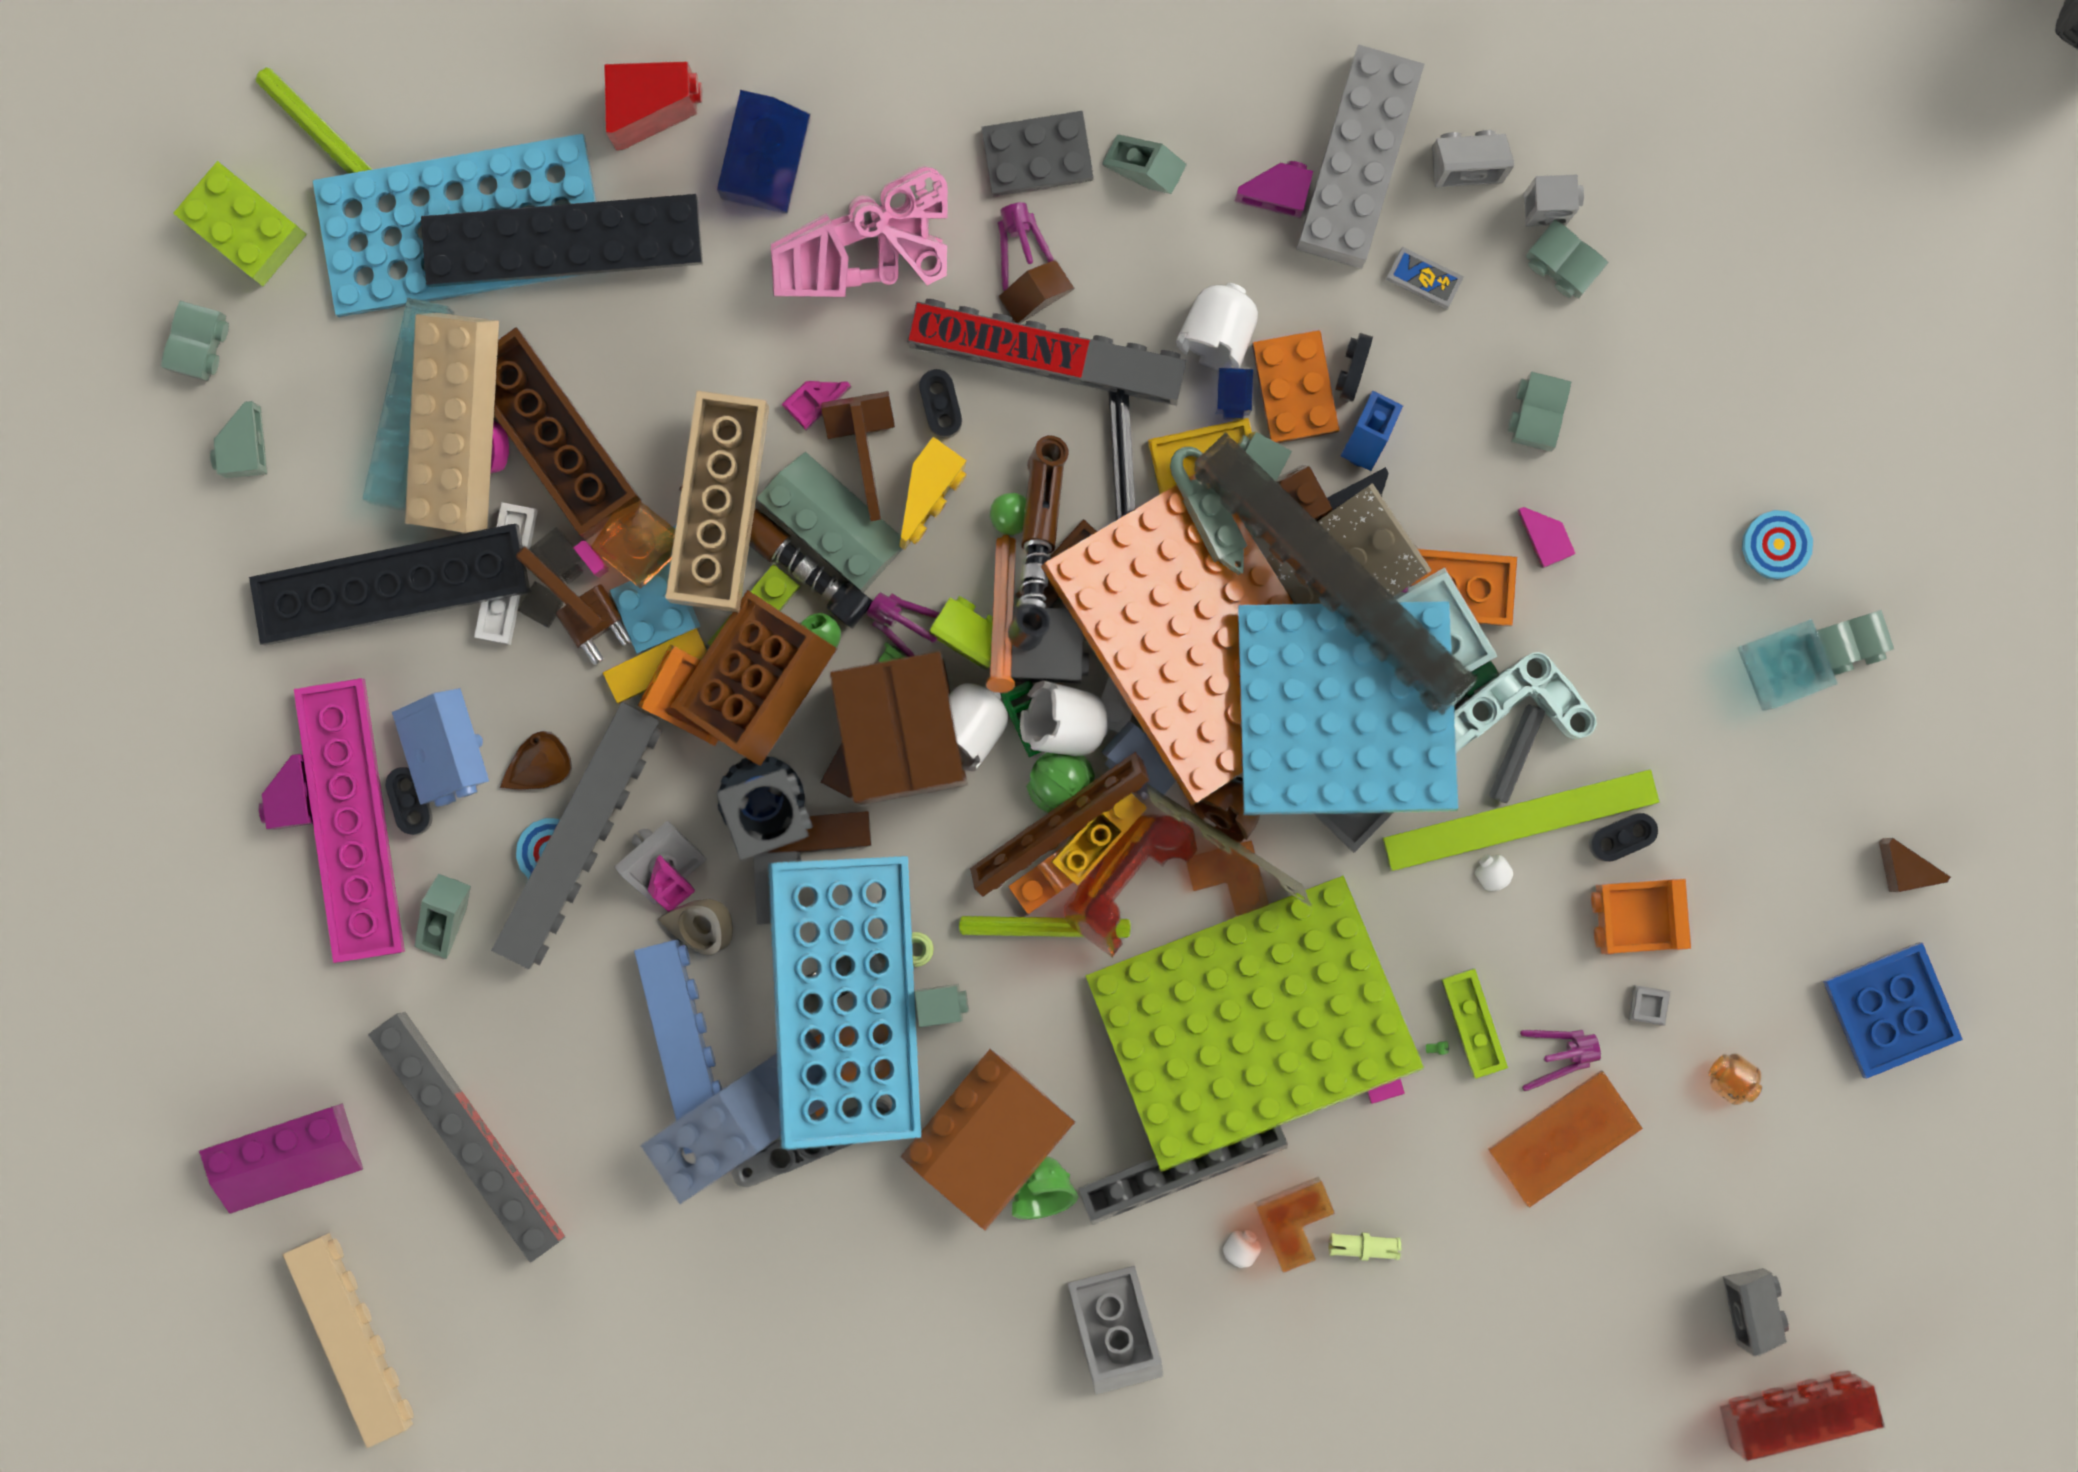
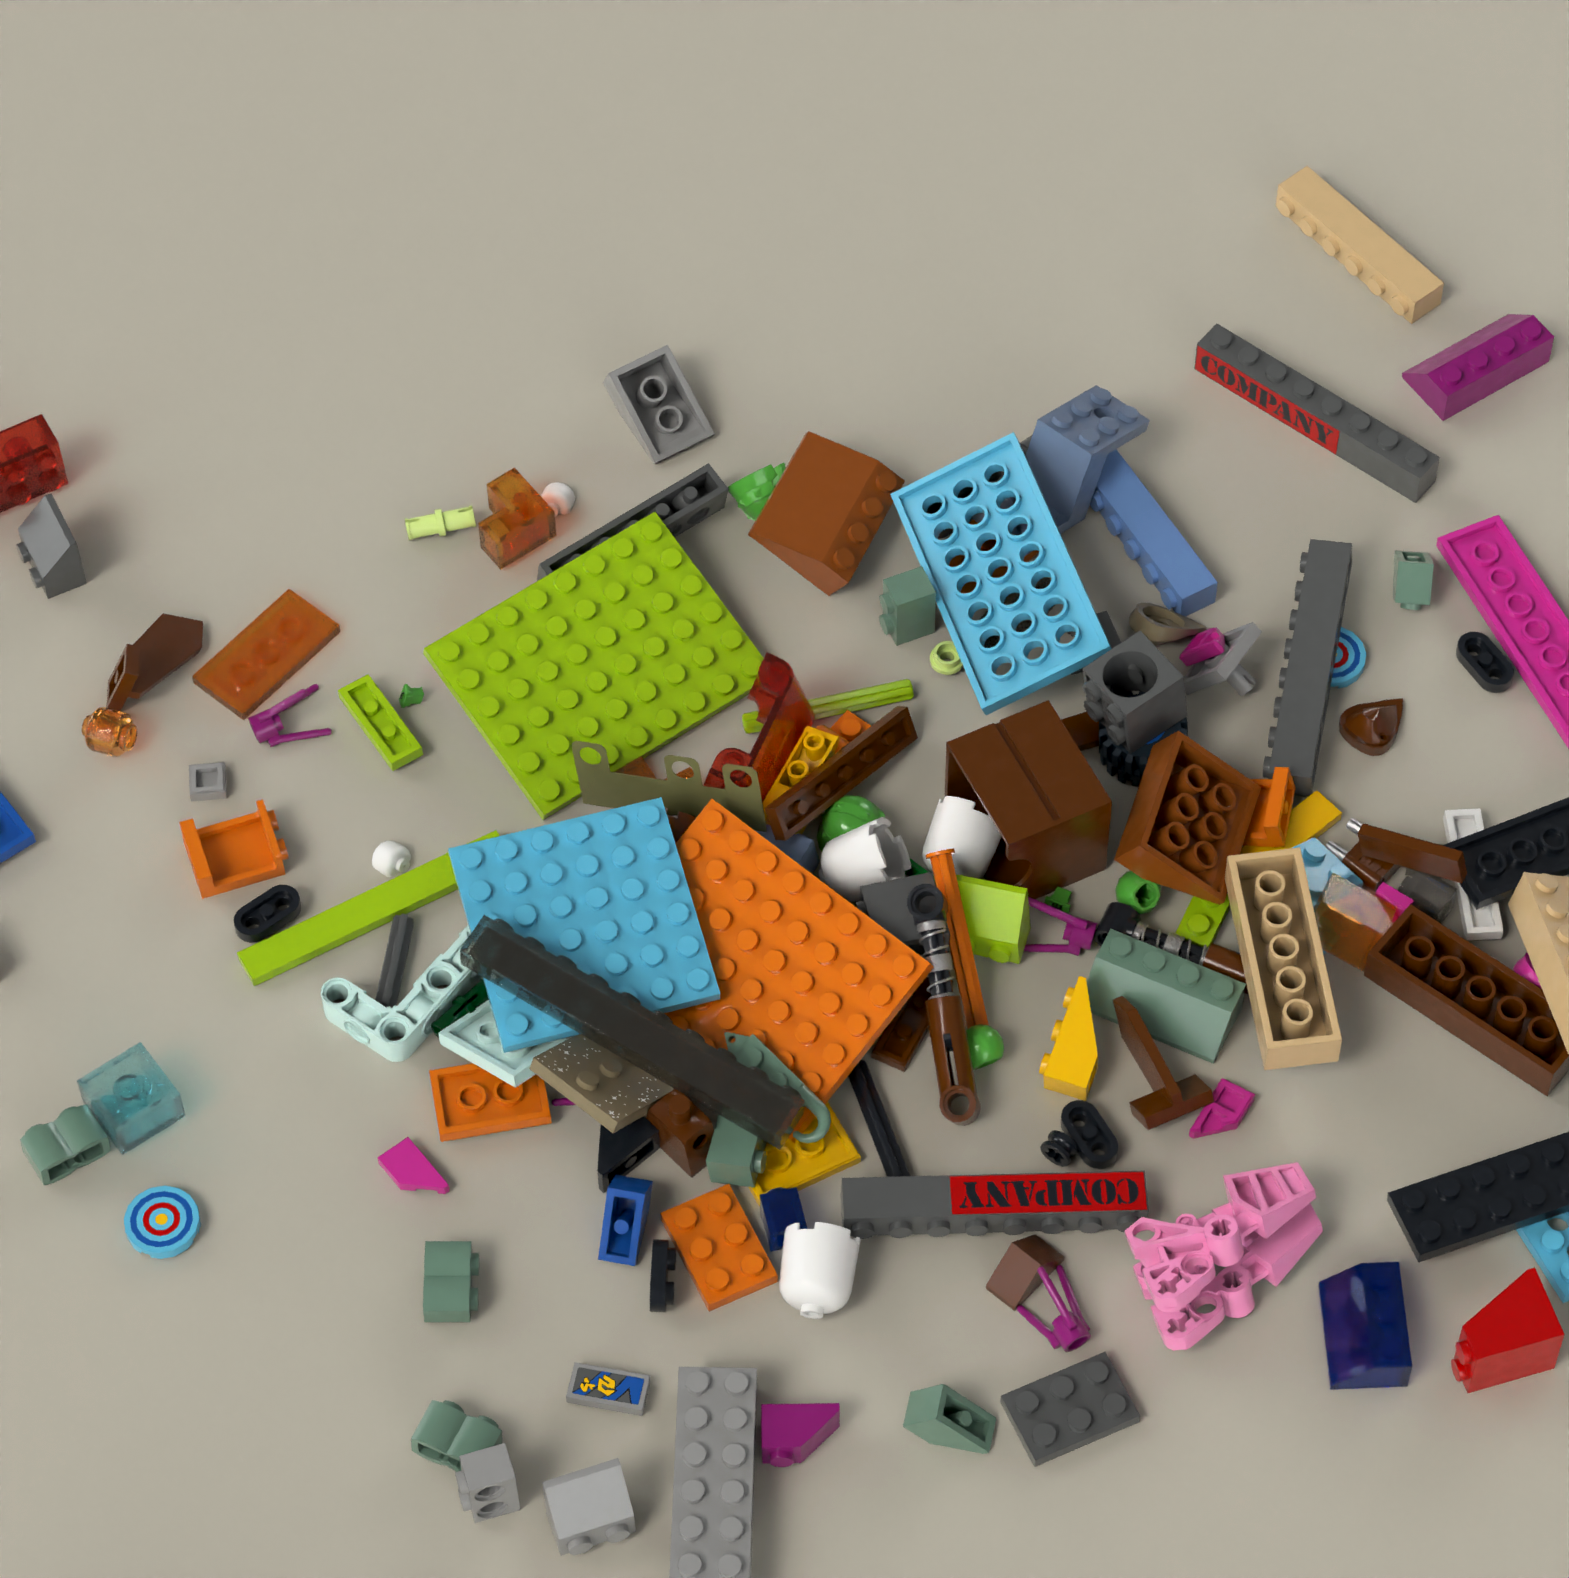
camera: 165 degrees right, 30 degrees down
medium blue piece [392,688,489,807] -> none
none -> reddish brown piece [106,613,203,712]
none -> black bush [1040,1130,1079,1167]

